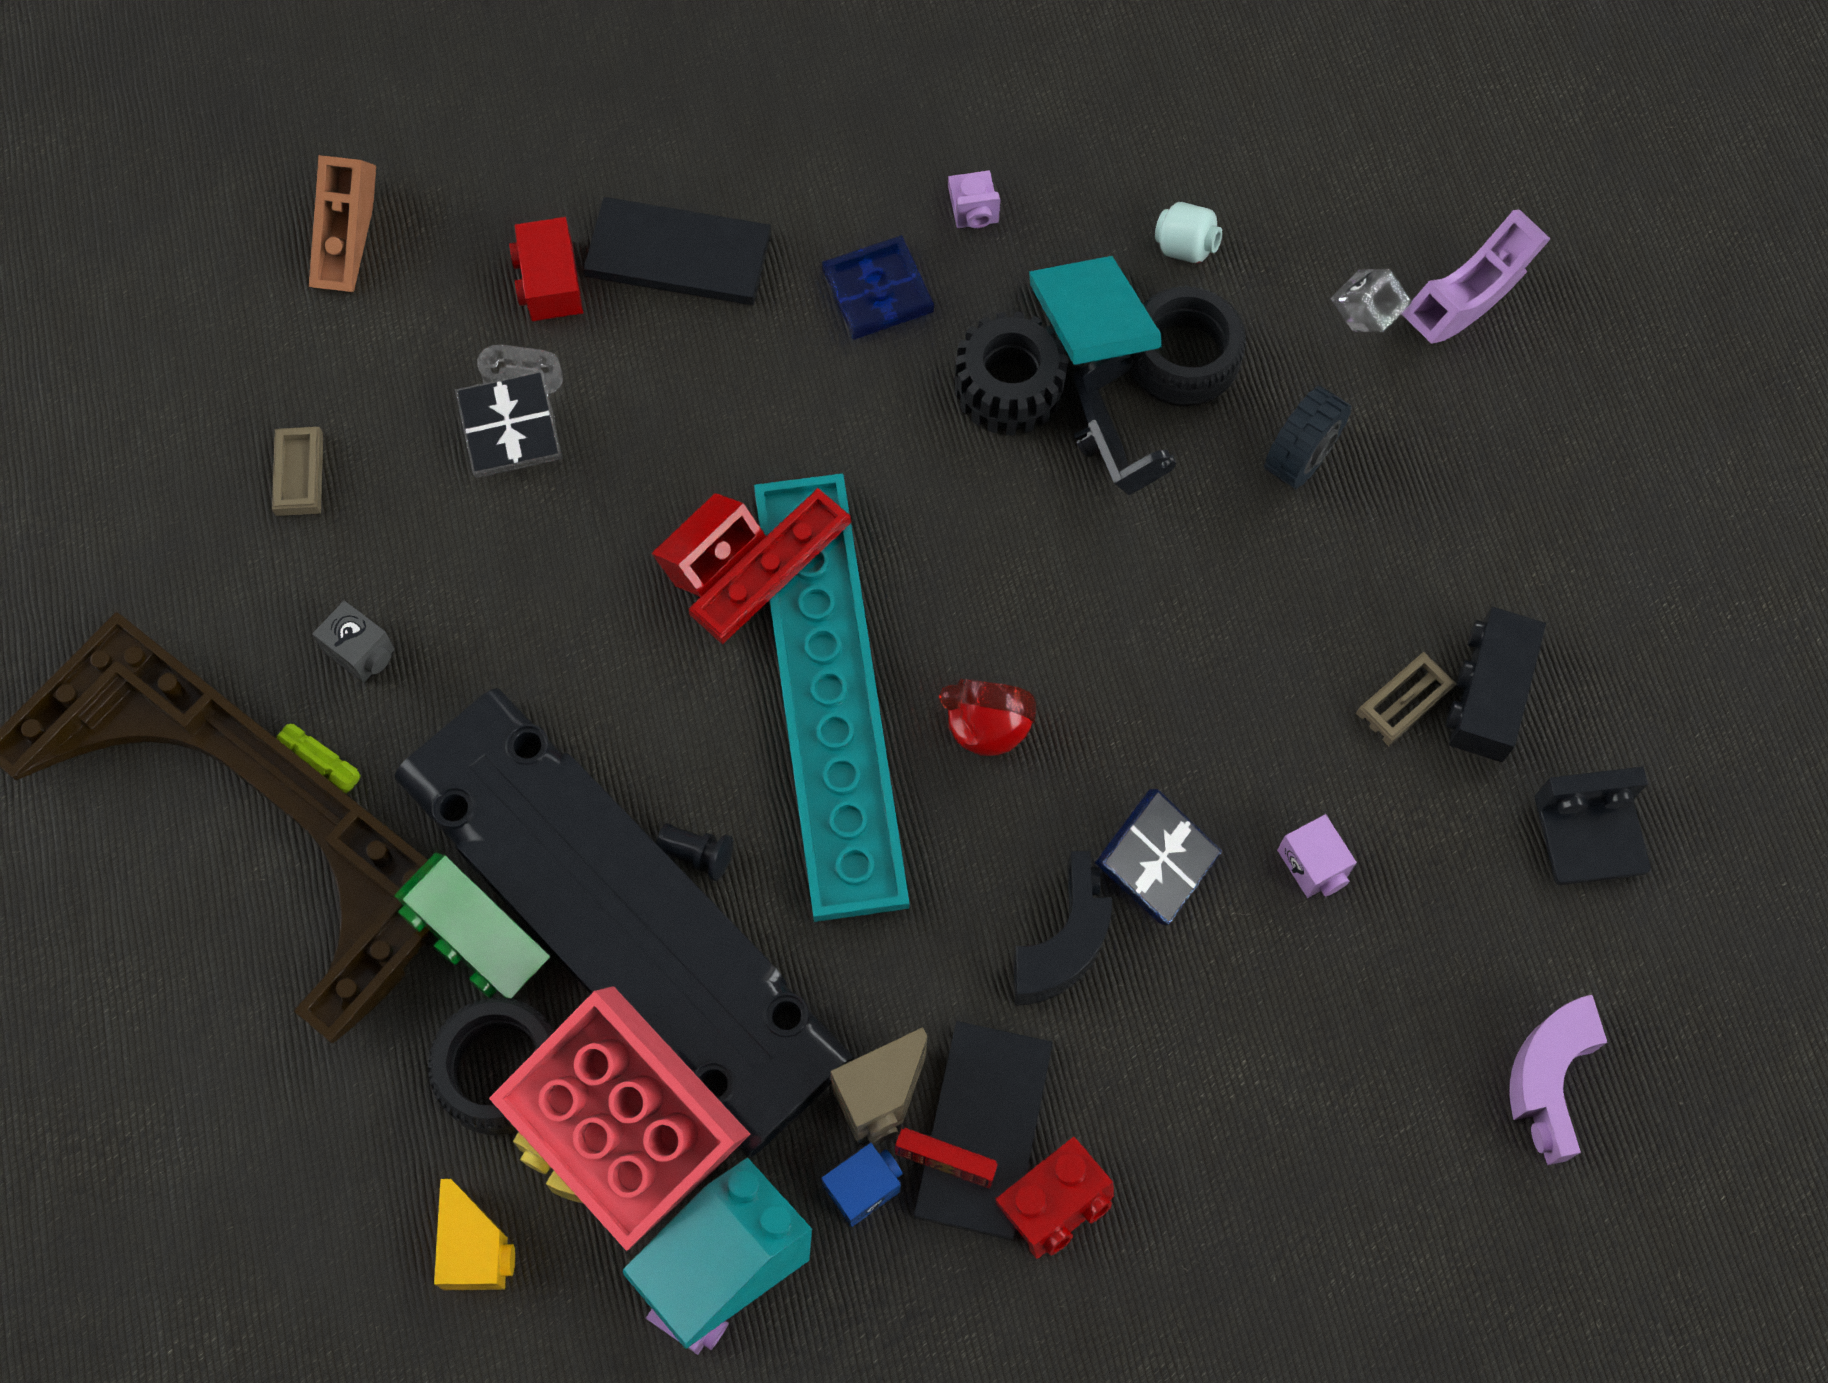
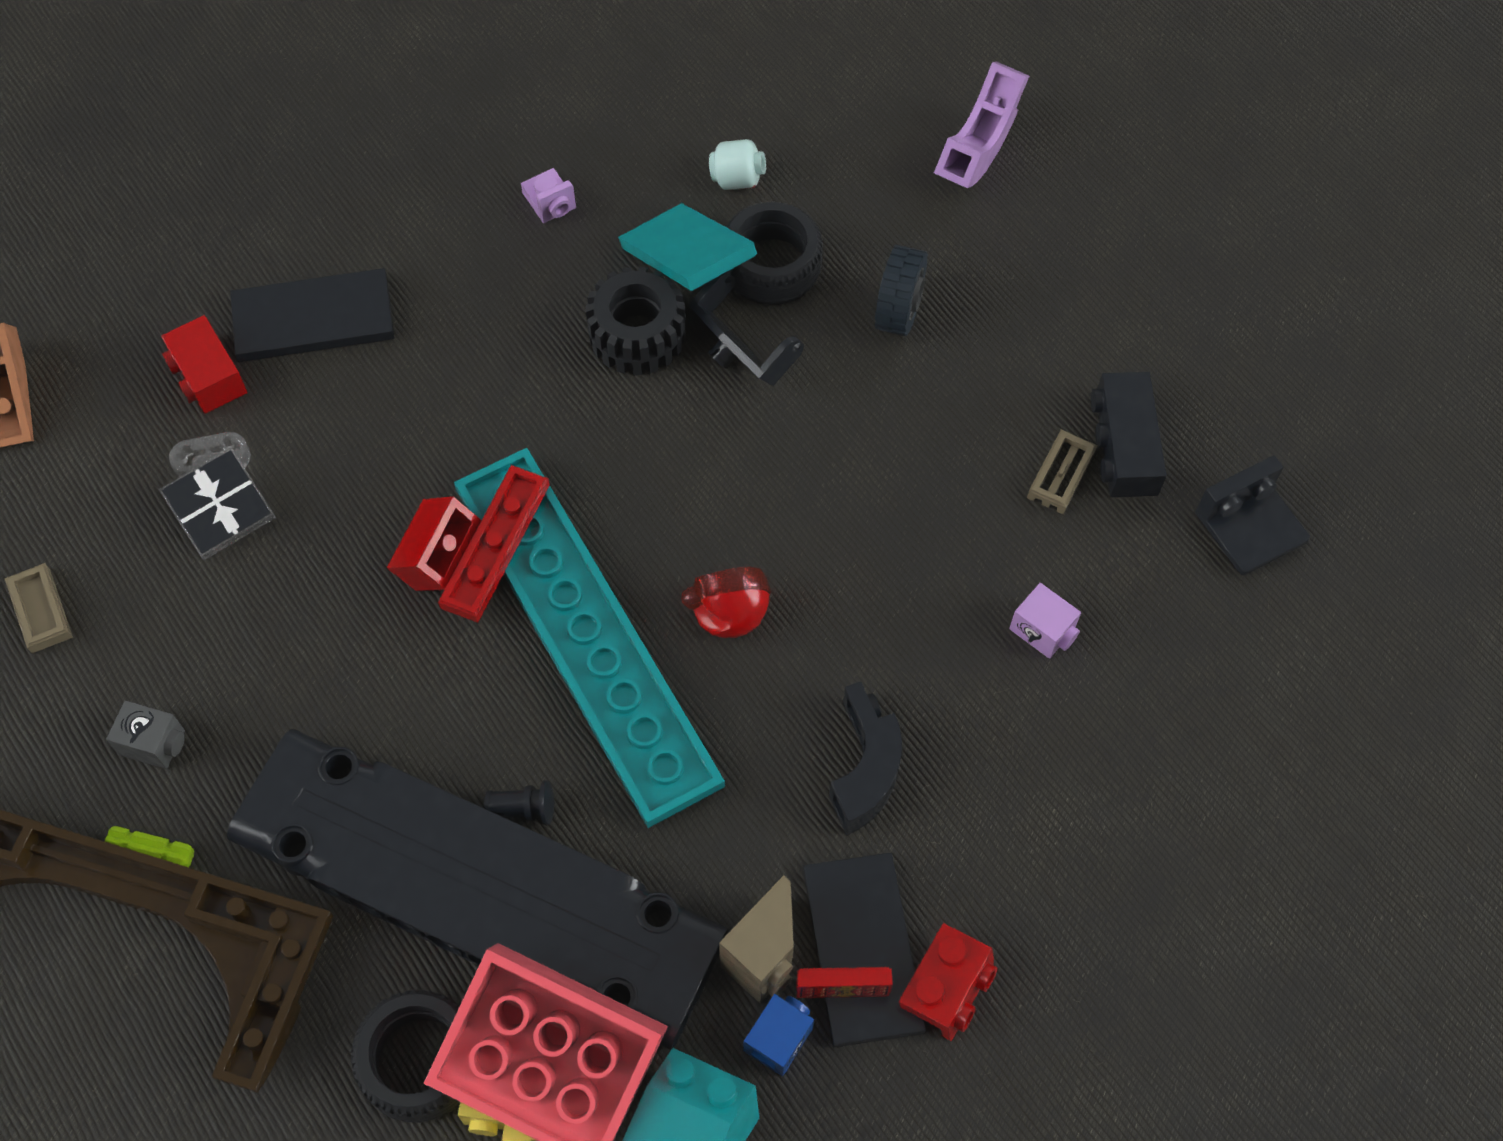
camera: 20 degrees left, 5 degrees down
brick [394,853,550,999] -> none
clear blue tile [822,235,934,340] -> none
tile [1095,789,1222,925] -> none
clear brick [1330,269,1412,332] -> none
lavender arch [1509,995,1607,1165] -> none

